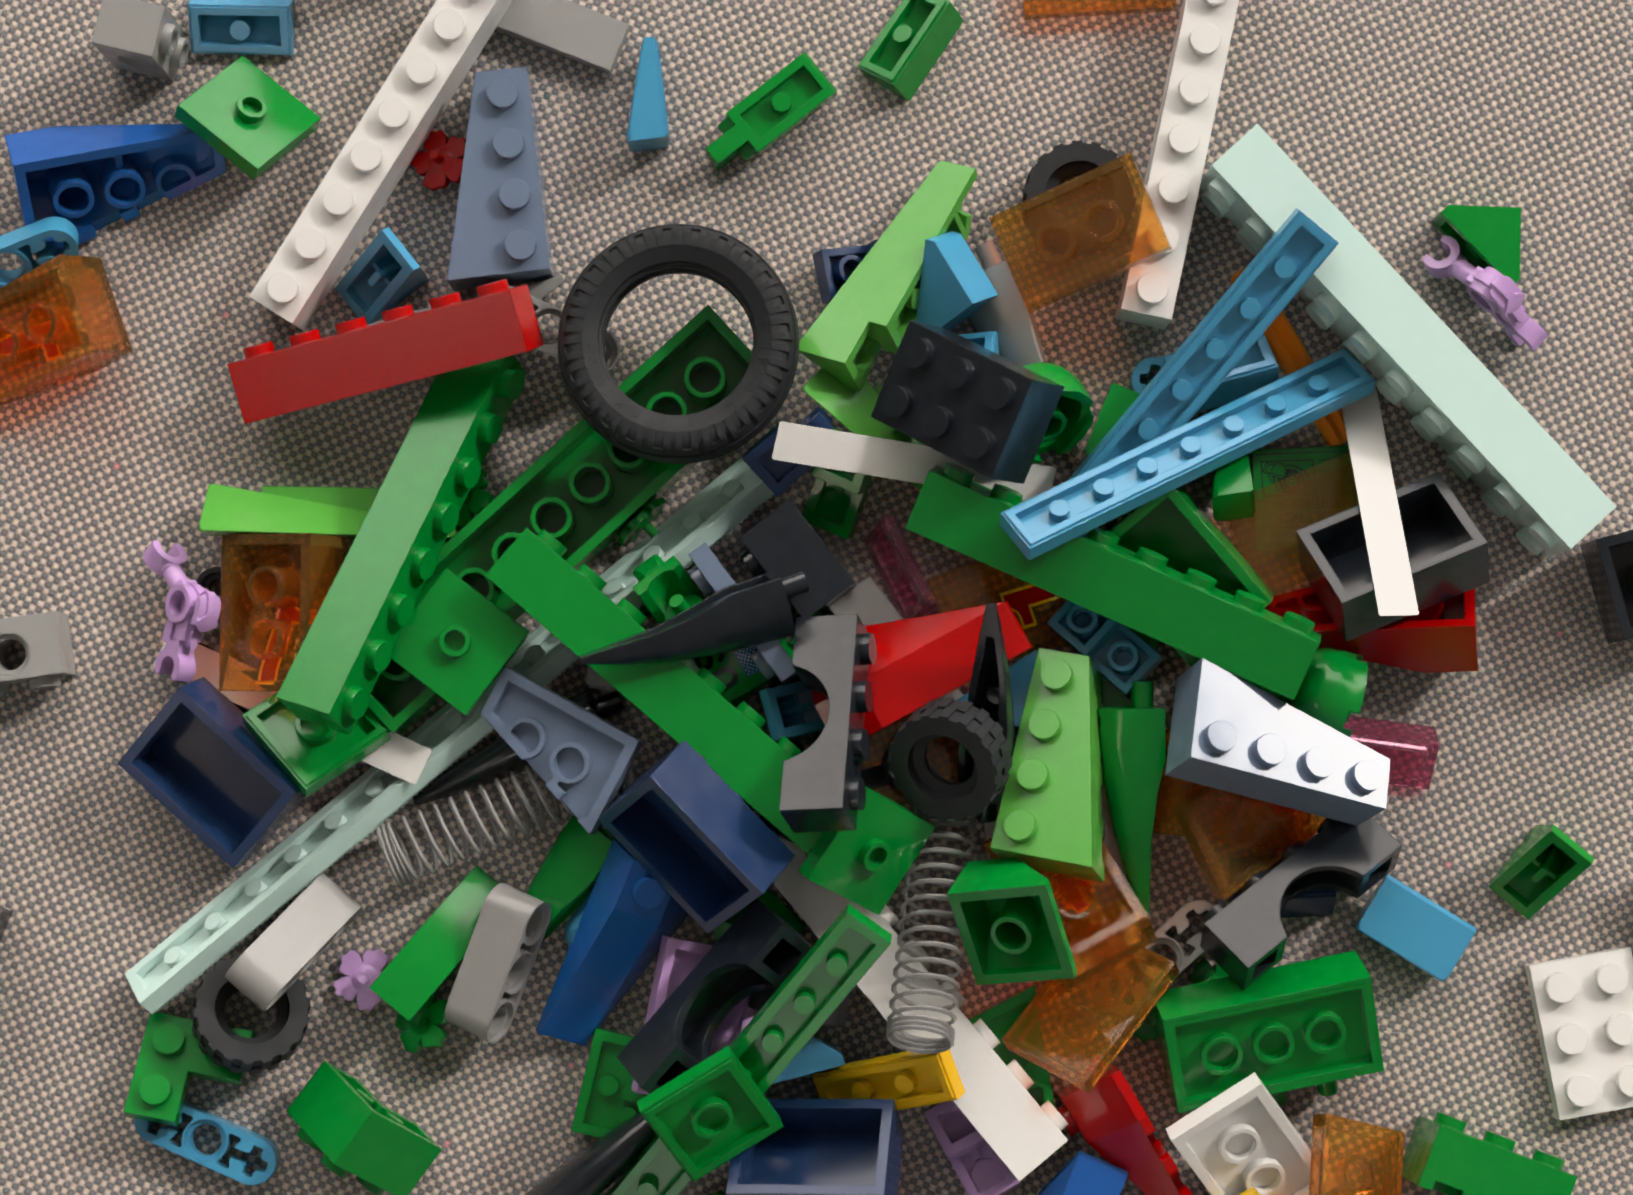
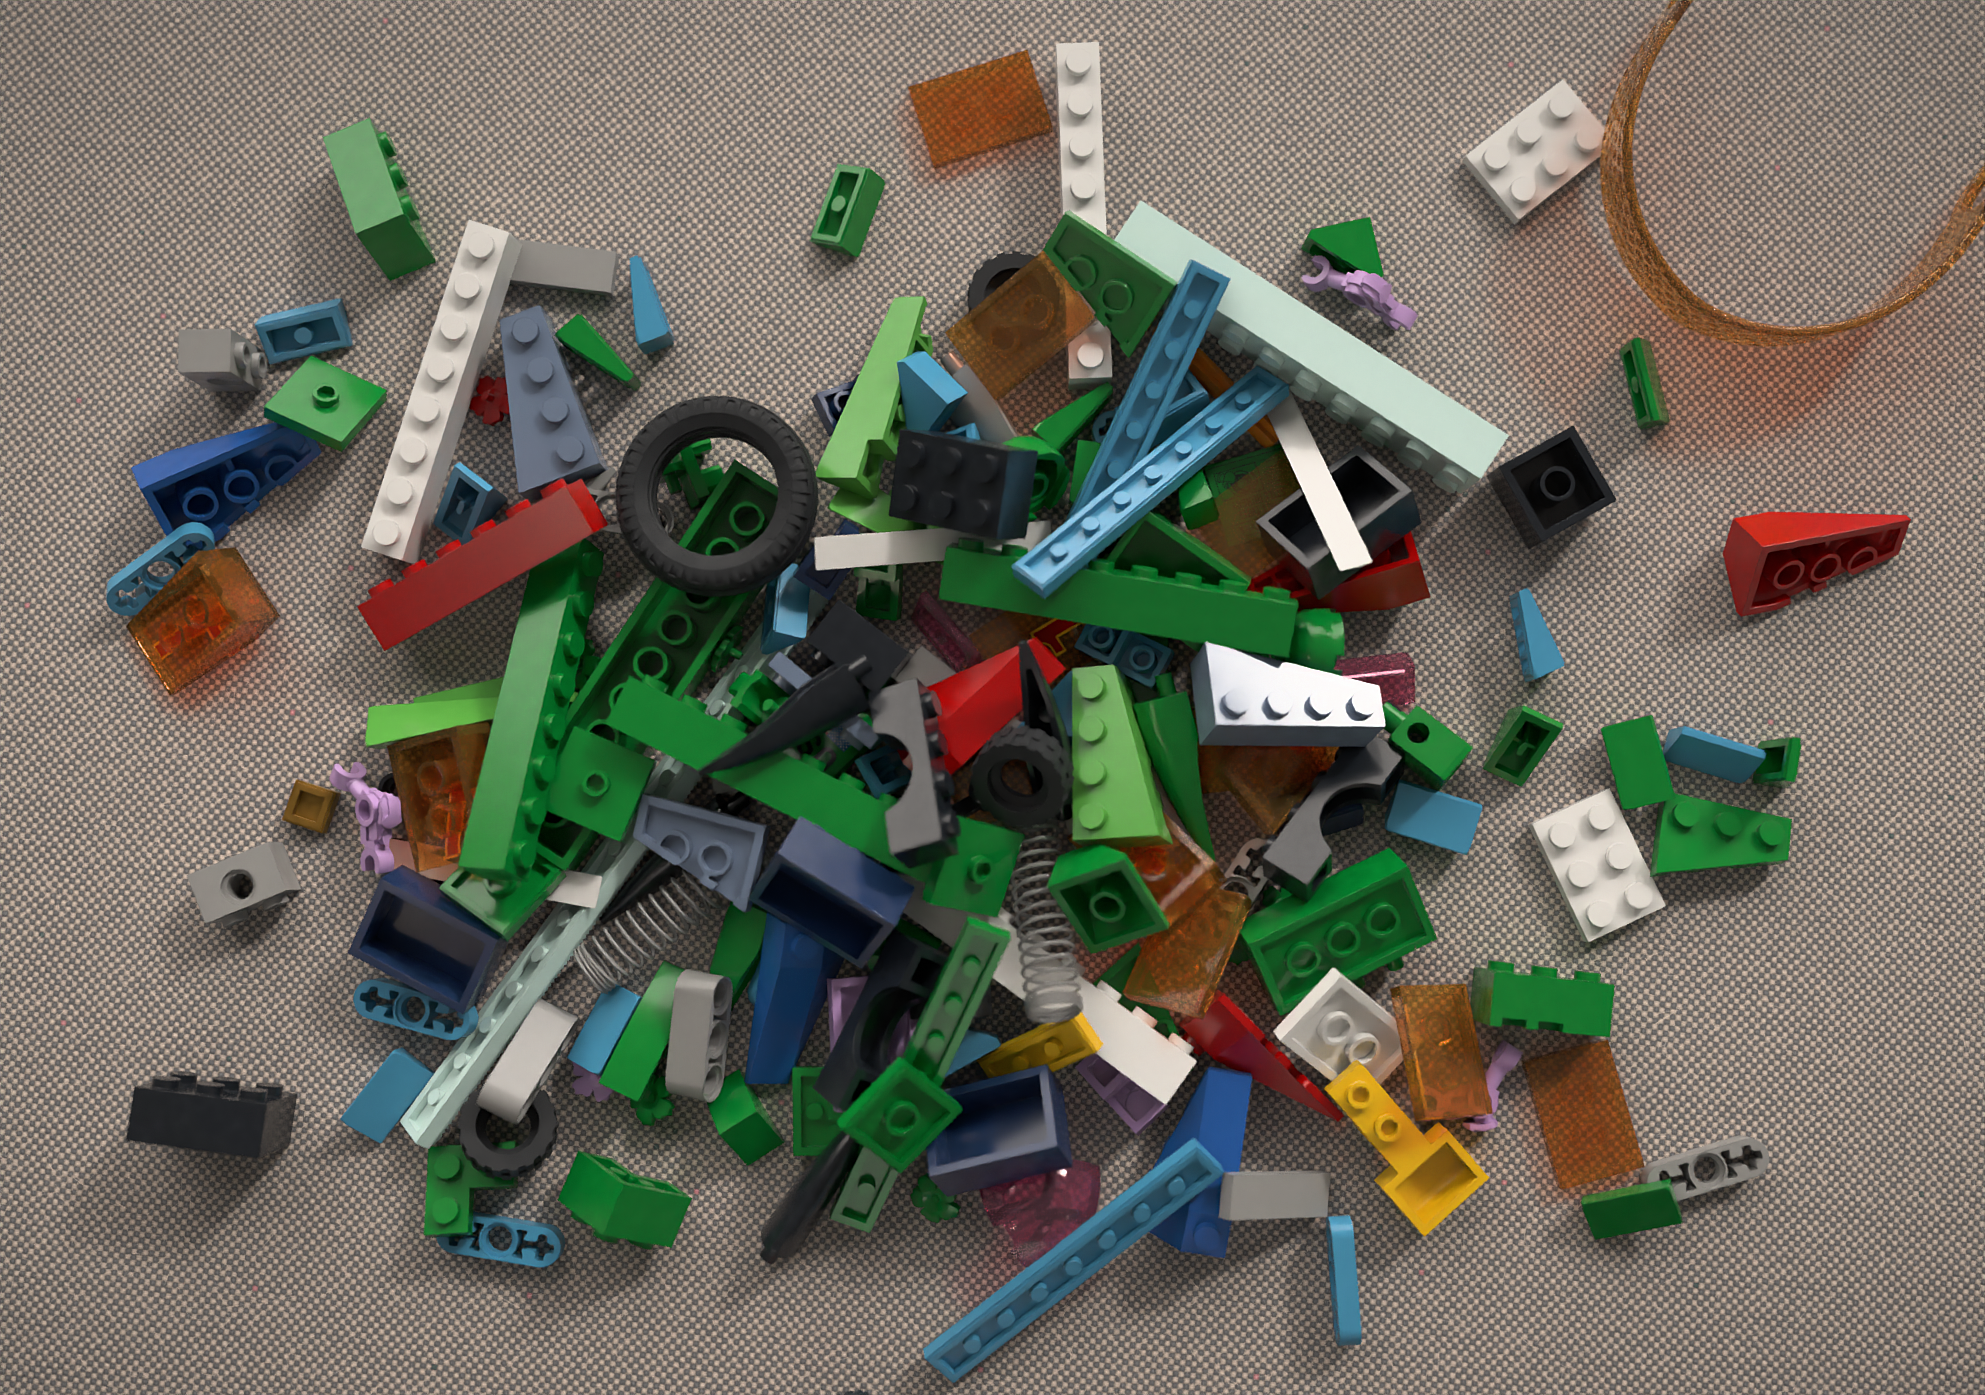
camera: 10 degrees left, 0 degrees up
green hinge [705,52,837,171] -> none
none -> pearl gold tile [282,779,341,834]
none -> dark azure slope [340,1047,435,1144]
none -> dark azure beam [353,978,479,1040]
none -> green slope [554,314,641,391]
none -> dark azure slope [567,985,642,1077]
none -> green hips [659,439,724,510]
none -> green slope [706,1068,785,1166]
none -> dark azure slope [760,563,810,655]
none -> green slope [1031,382,1114,454]
none -> green wing [1043,210,1178,358]
none -> green torso [1382,700,1473,791]
none -> dark azure slope [1509,588,1565,682]

